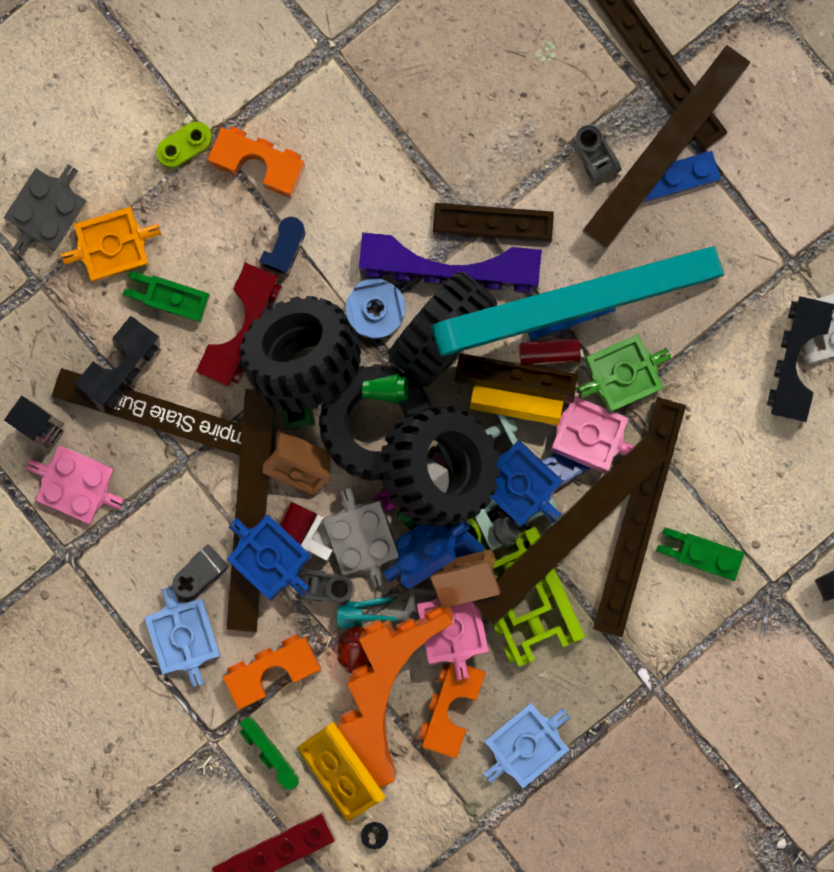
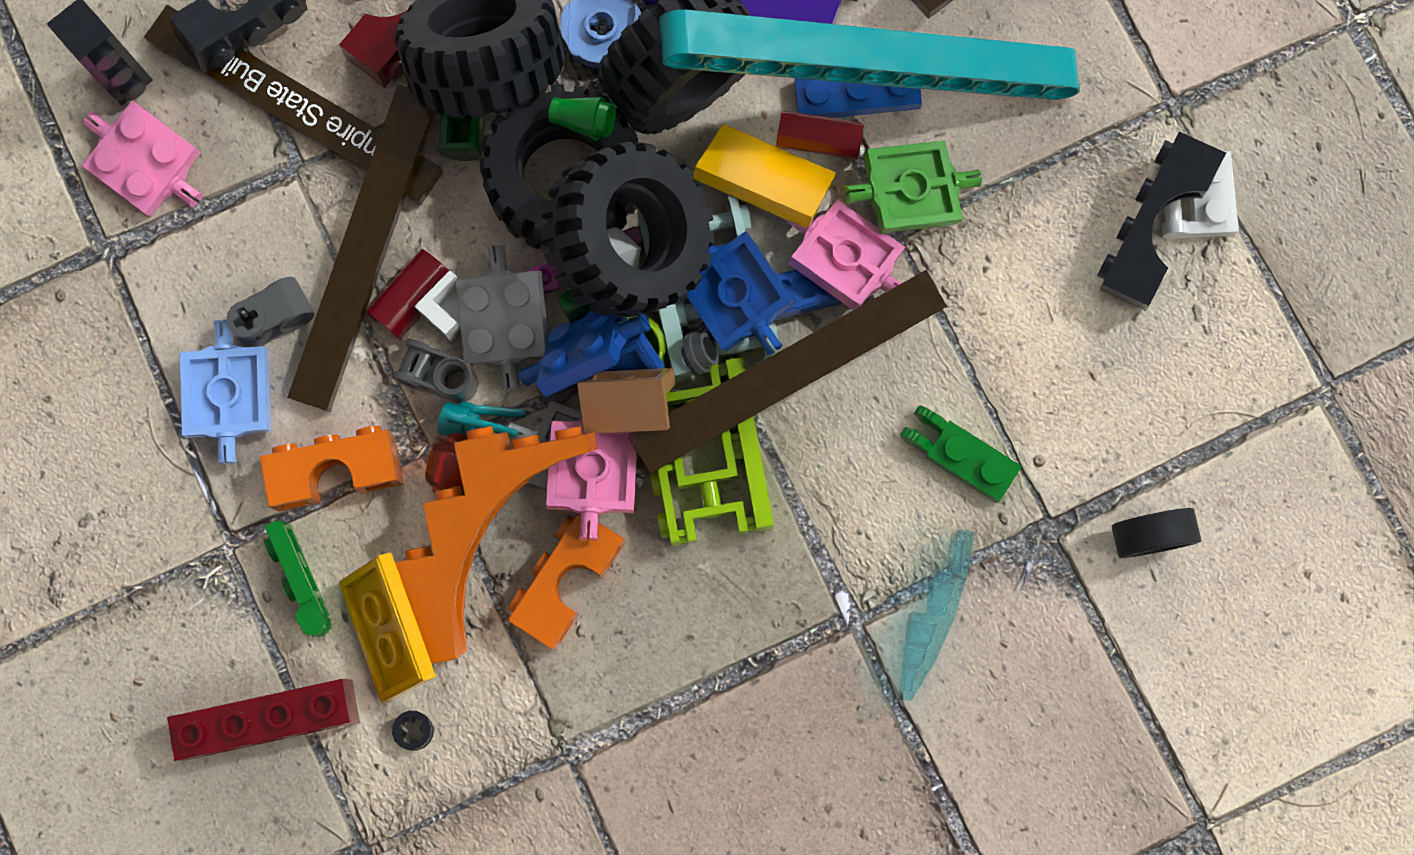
camera: 10 degrees right, 5 degrees down
blue plate [227,514,312,601] -> none
medium nougat panel [263,429,330,495] -> none
dark brown tile [454,353,578,403] -> none
light blue plate [483,703,571,788] -> none
dark brown plate [593,397,686,637] -> none
none -> clear light blue slope [898,530,975,701]

